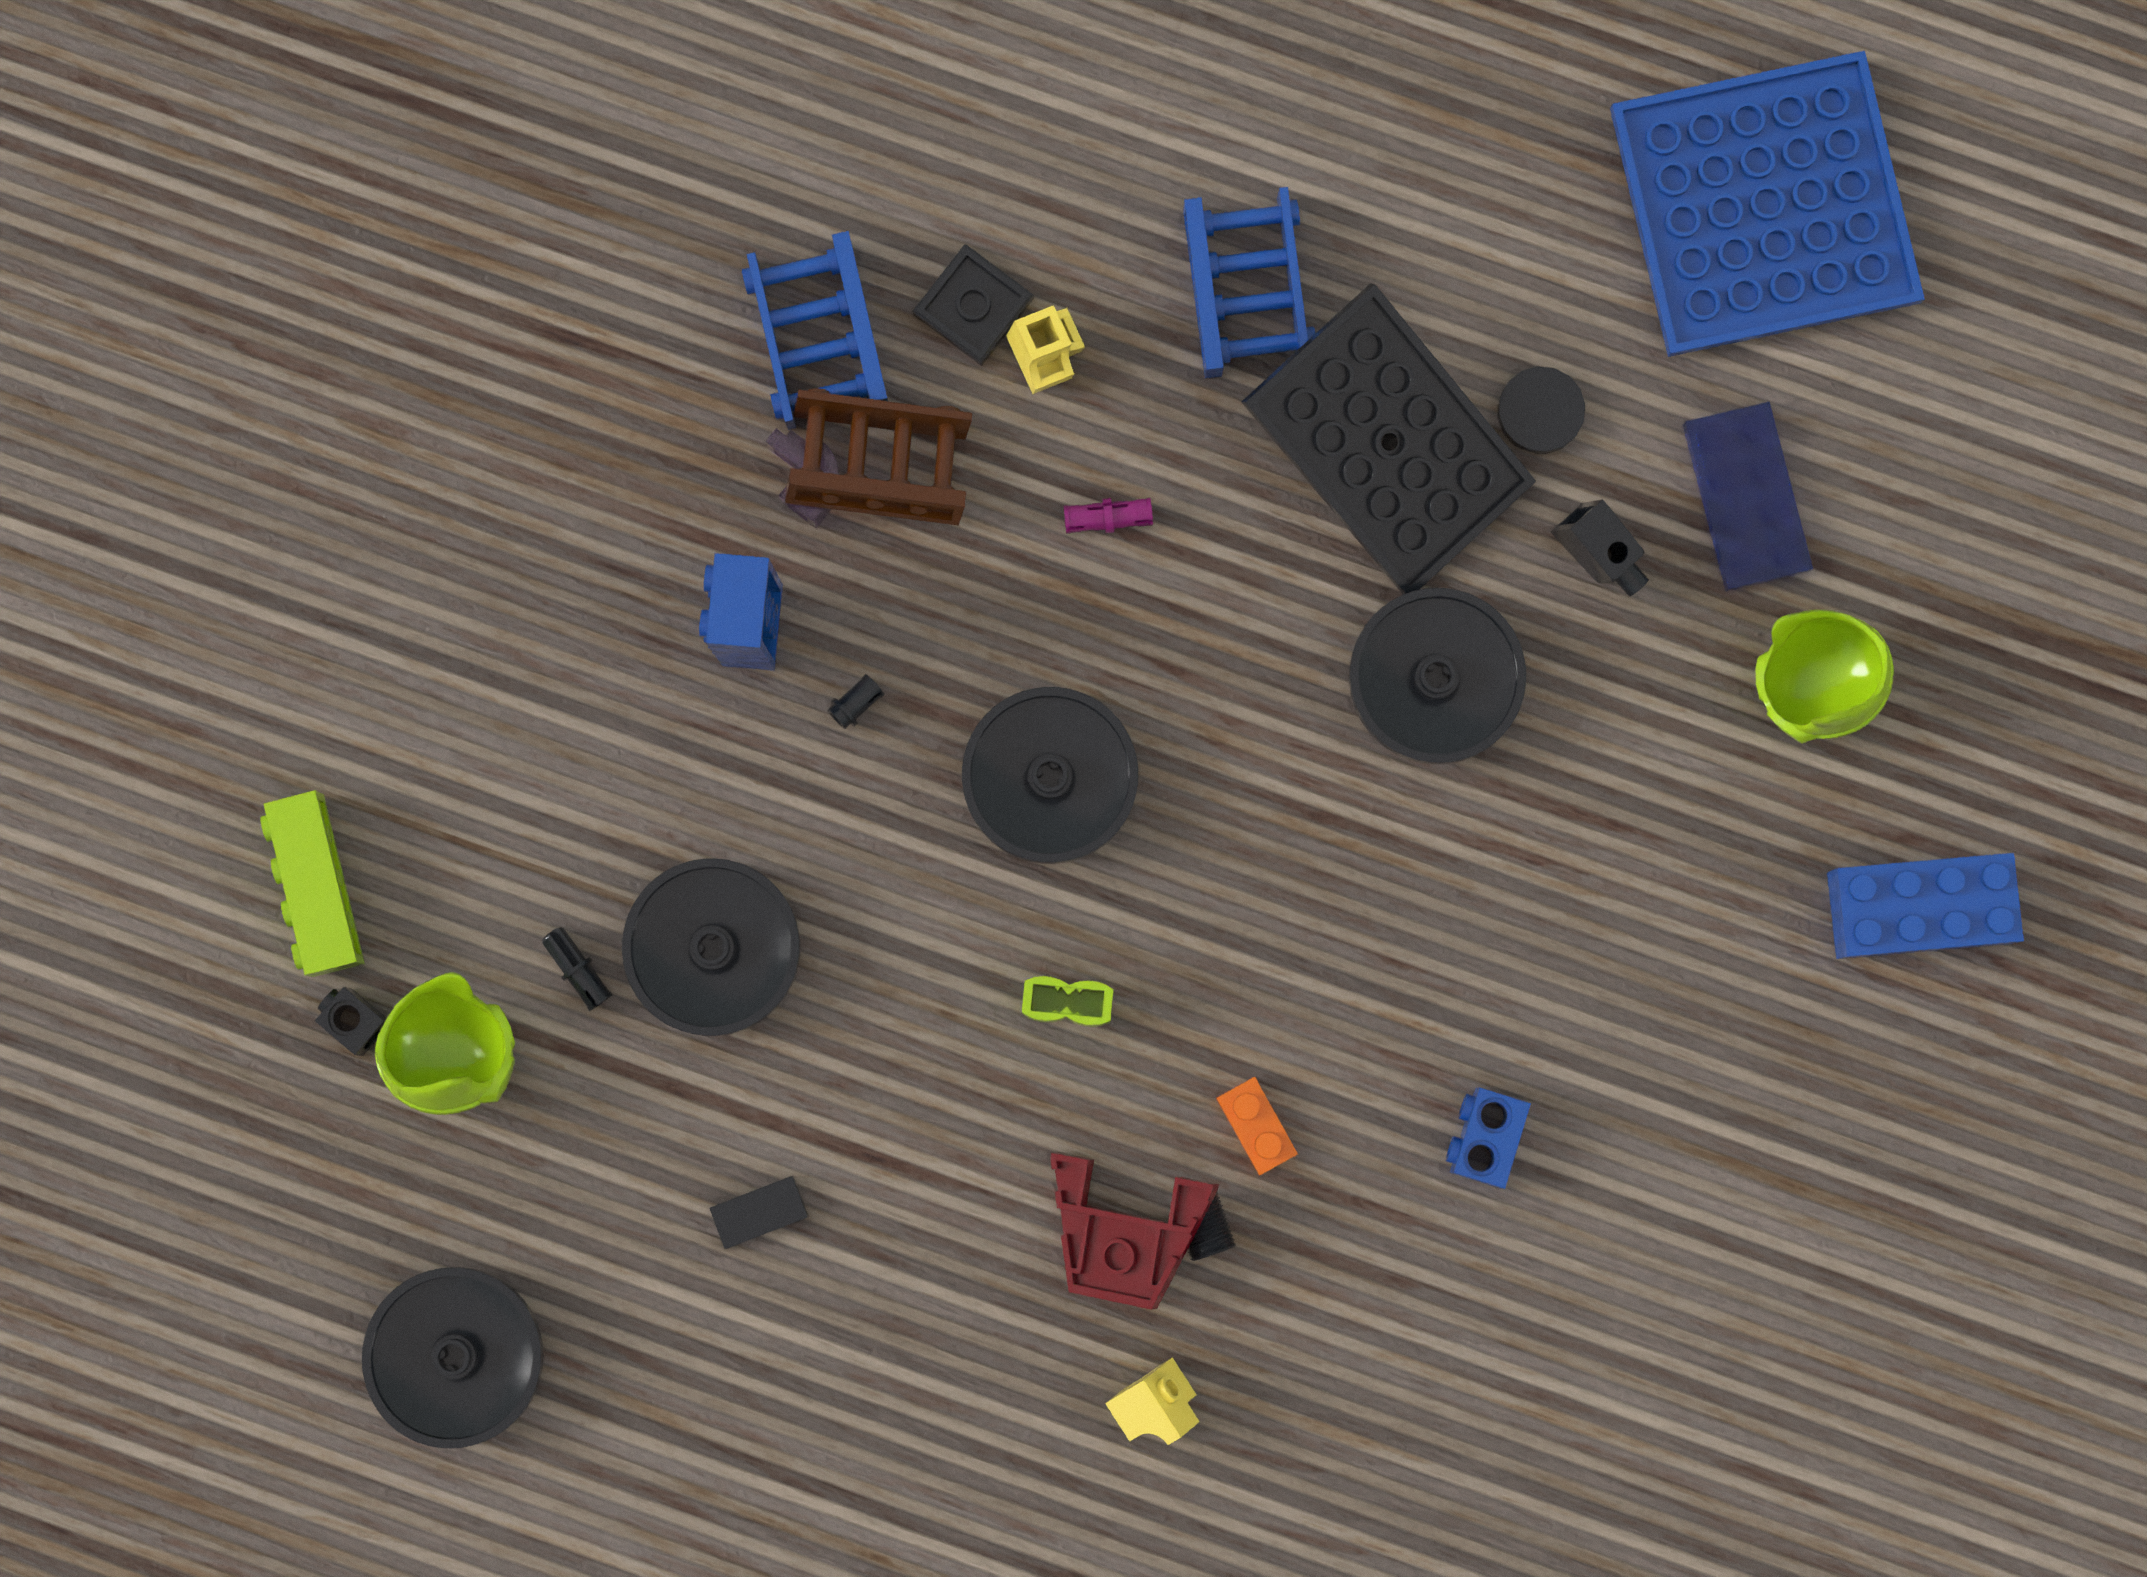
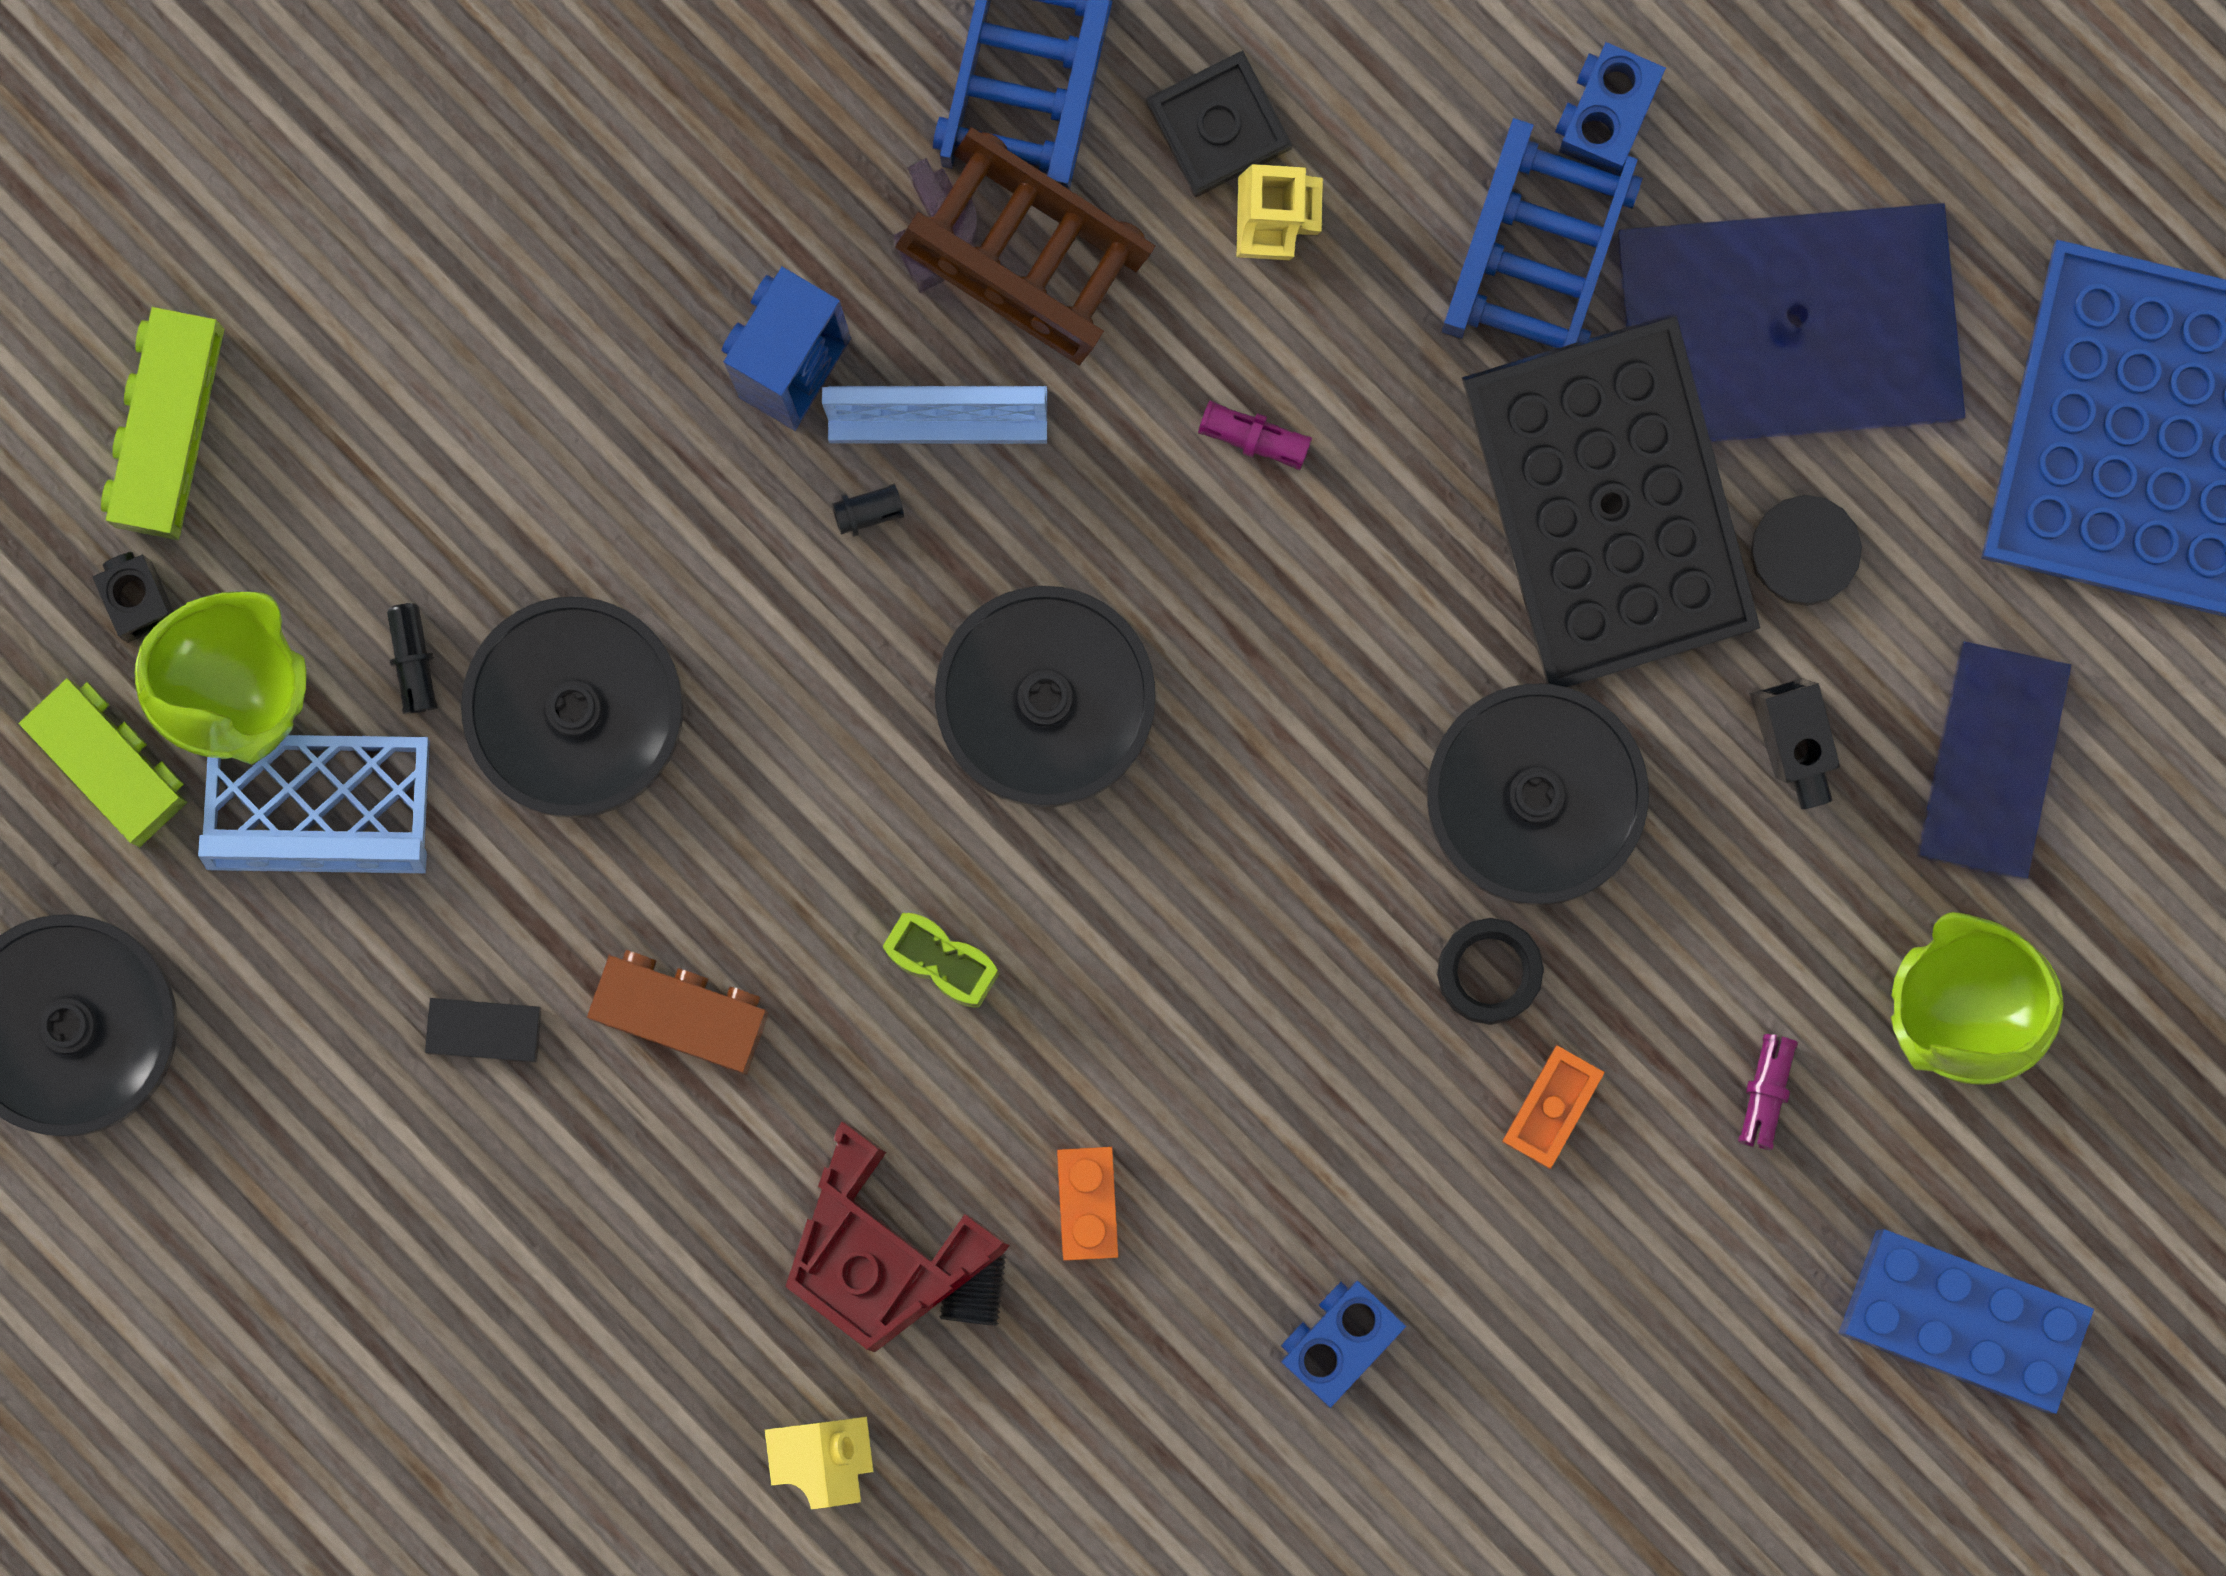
camera: 30 degrees right, 0 degrees up
none -> lime brick [18,678,188,848]
none -> light blue fence [198,735,430,873]
none -> dark orange brick [587,950,769,1075]
none -> light blue fence [822,386,1047,444]
none -> black tyre [1437,918,1544,1025]
none -> orange plate [1502,1045,1605,1169]
none -> blue brick [1555,42,1666,176]
none -> clear blue piece [1617,203,1966,442]
none -> magenta pin [1738,1034,1798,1150]

